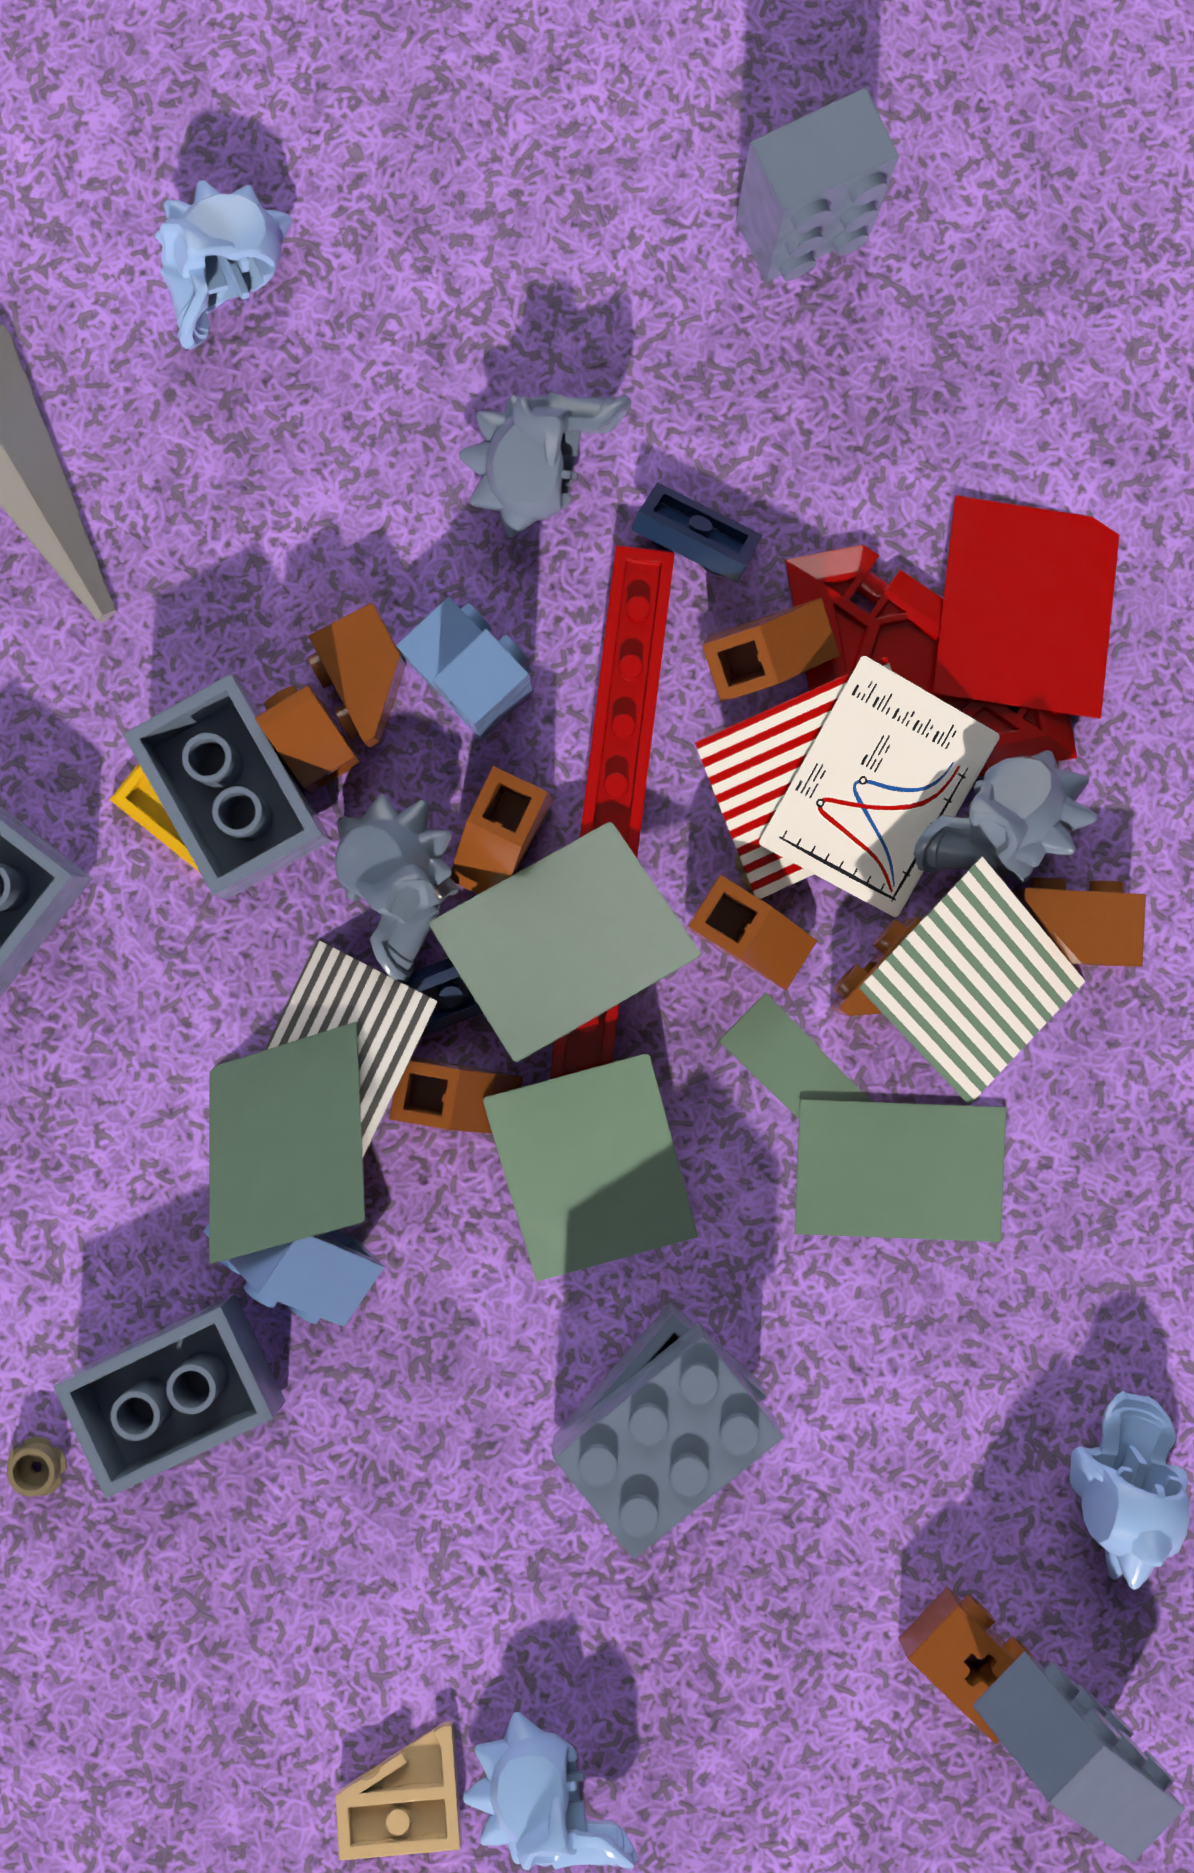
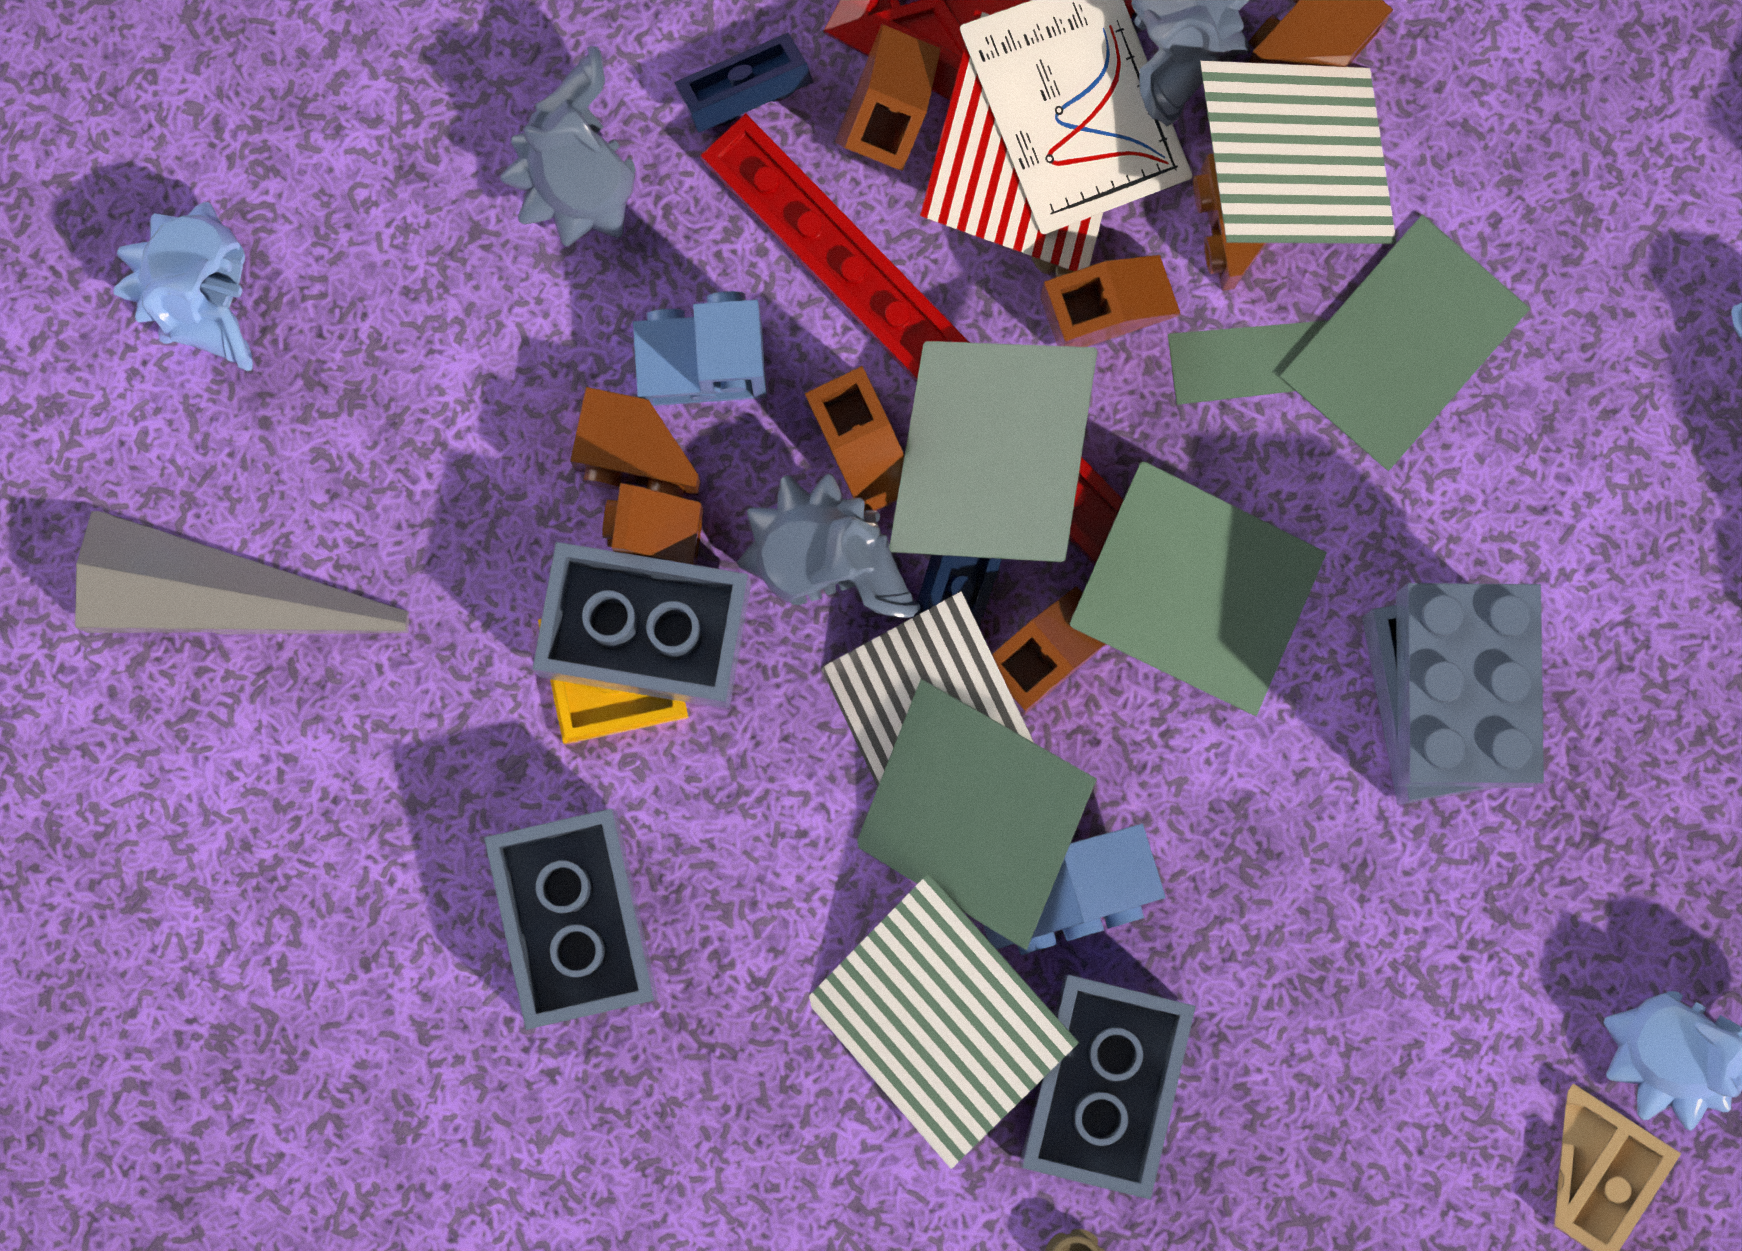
camera: 50 degrees left, 5 degrees down
none -> sticker [809,873,1079,1169]

